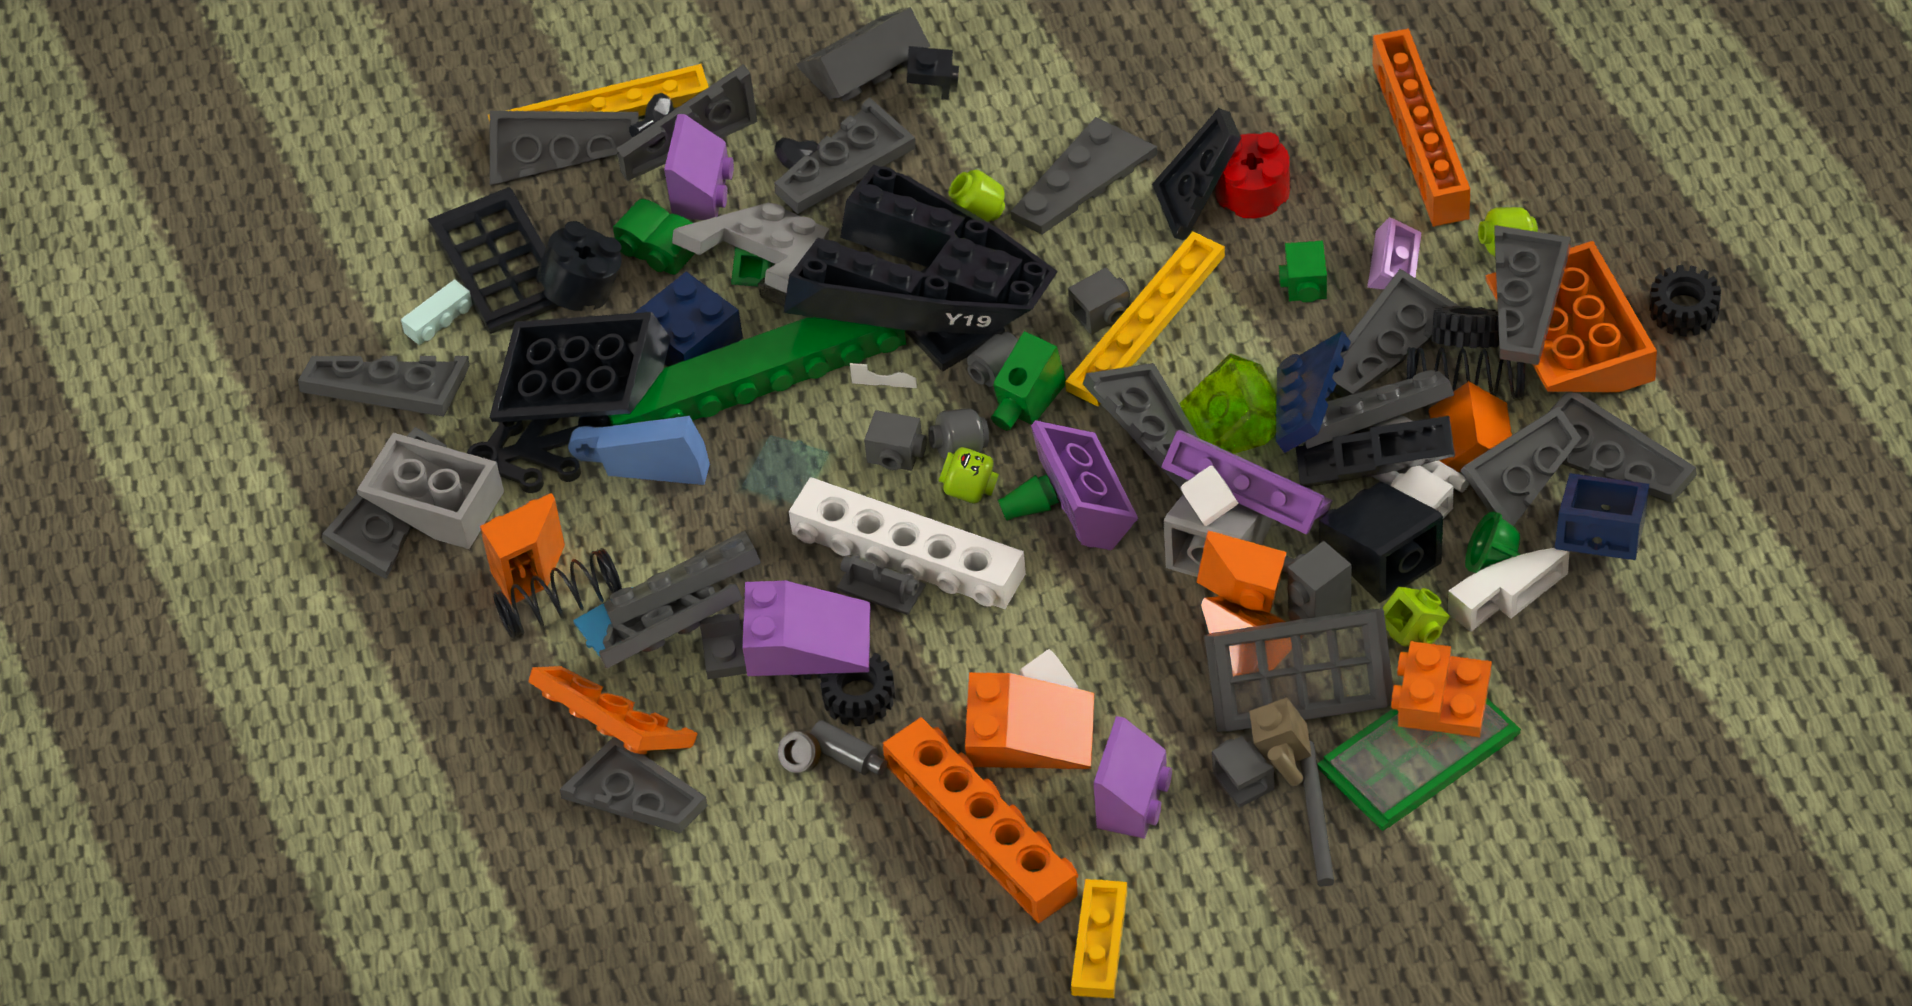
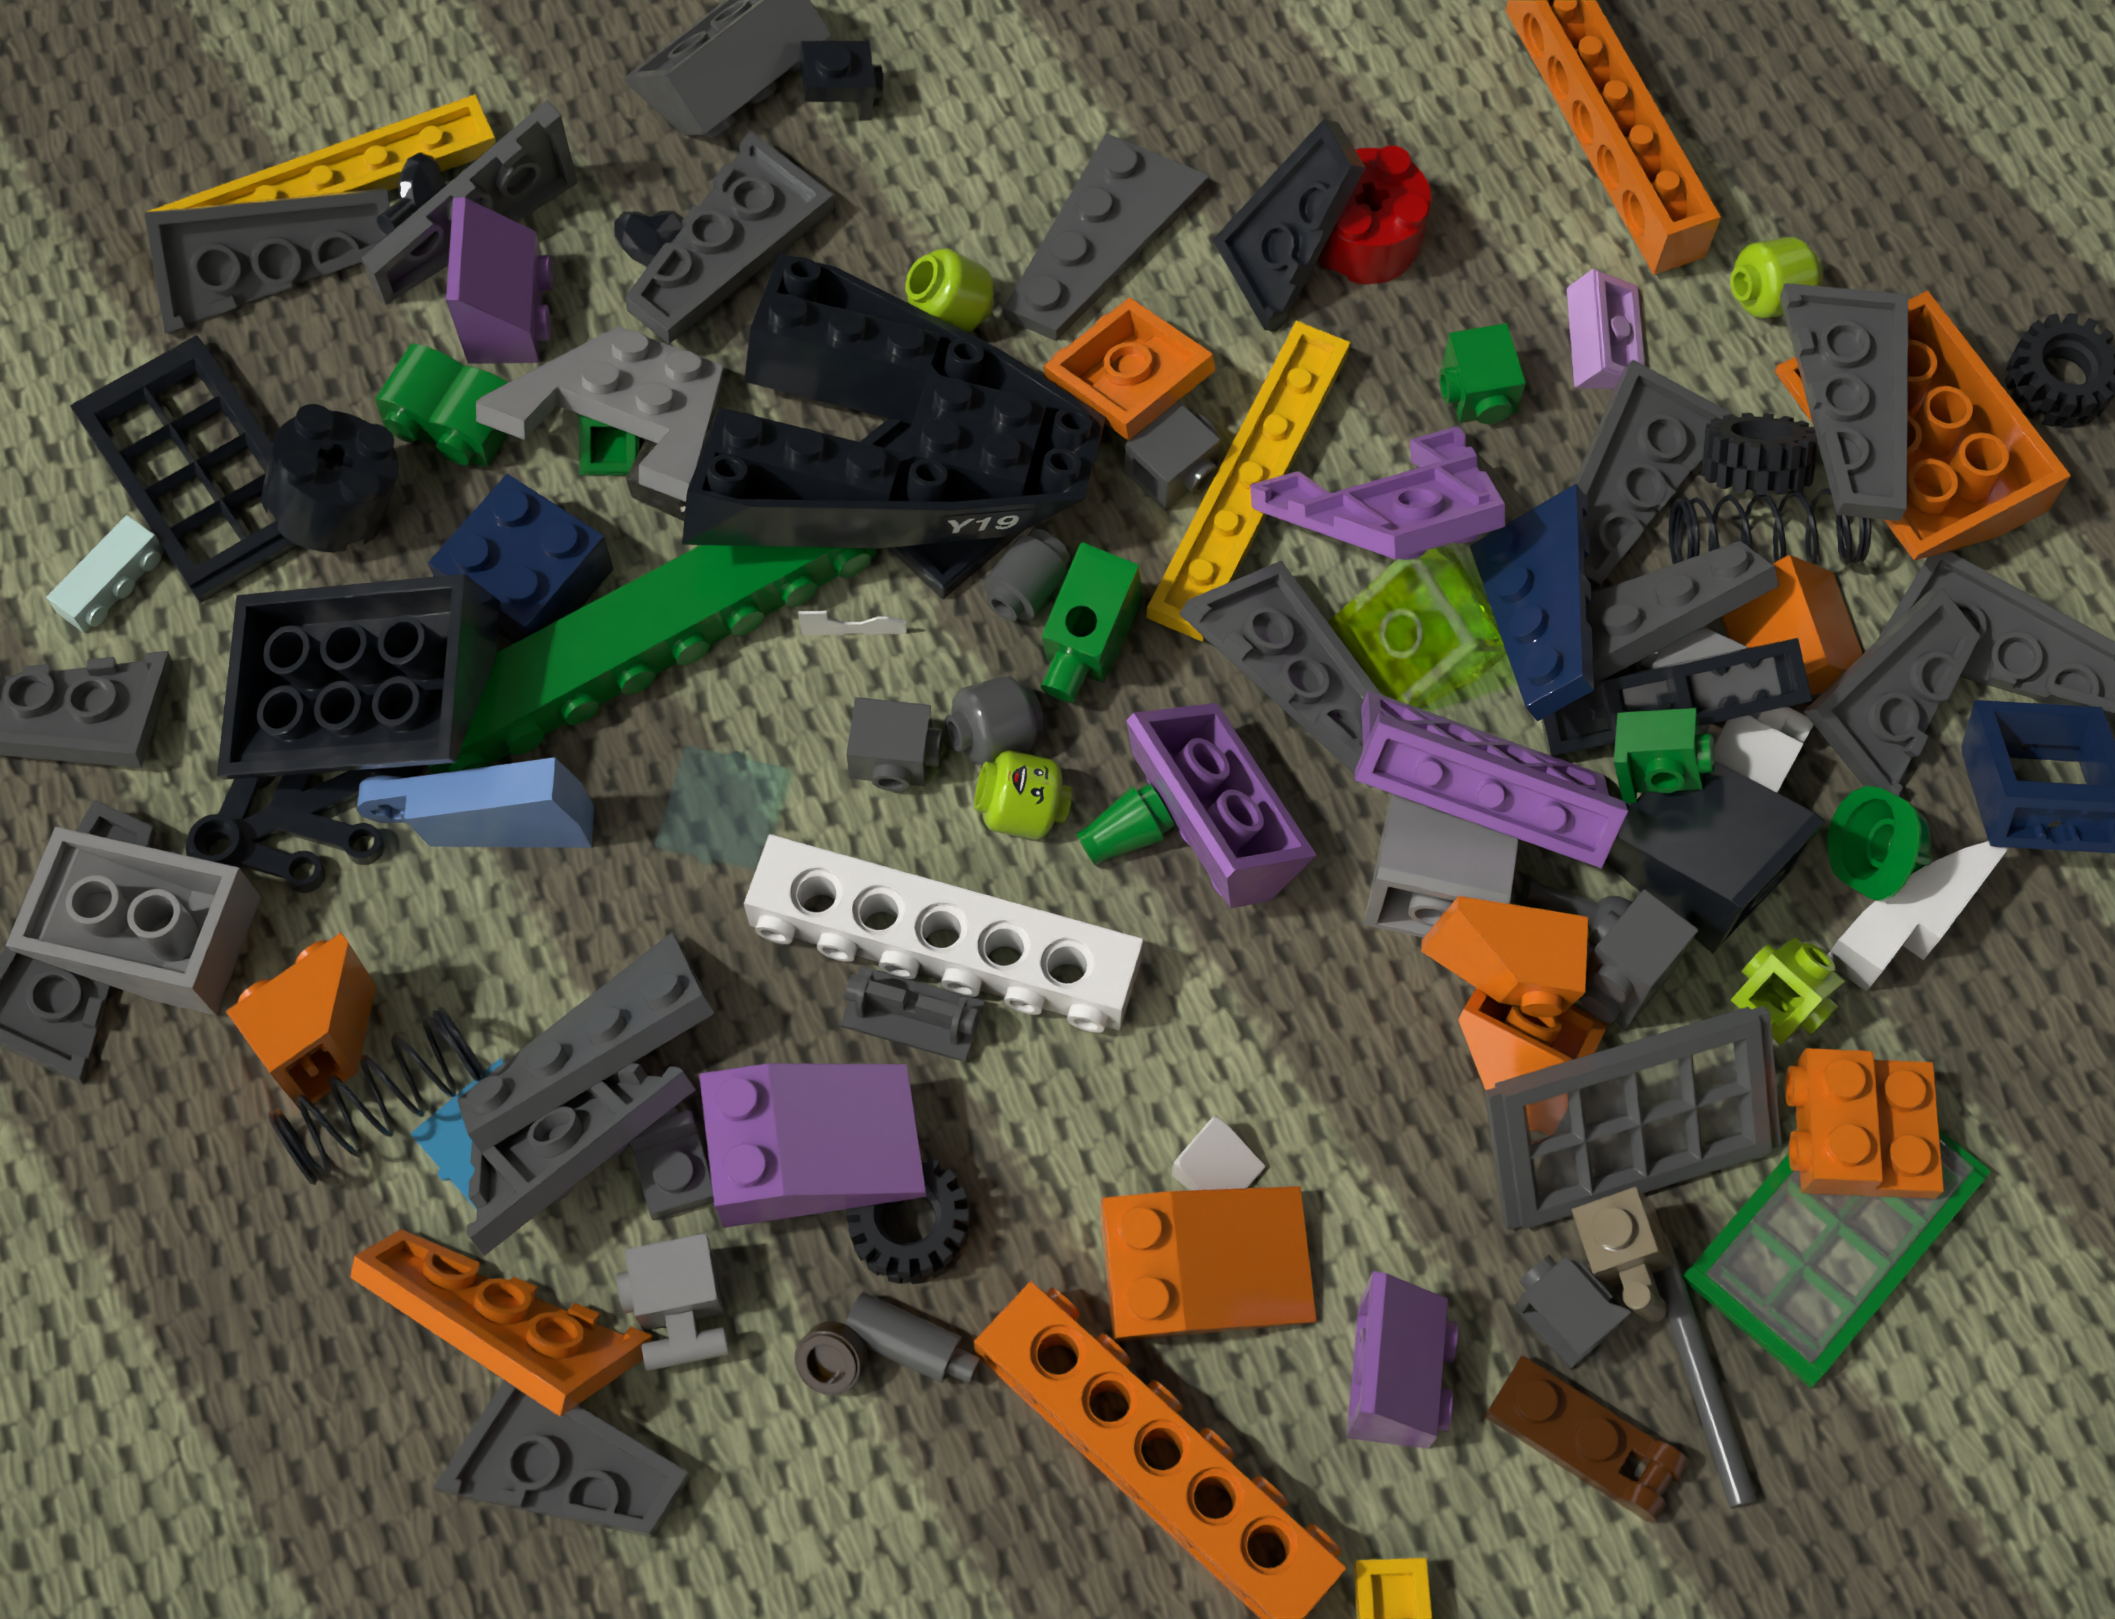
camera: 15 degrees left, 15 degrees up
white slope [1180,466,1239,527] -> none
none -> light grey brick [616,1233,729,1371]
none -> orange plate [1043,297,1215,441]
none -> medium lavender wing [1250,426,1505,560]
none -> reddish brown plate [1484,1355,1690,1523]
none -> green brick [1614,708,1715,803]

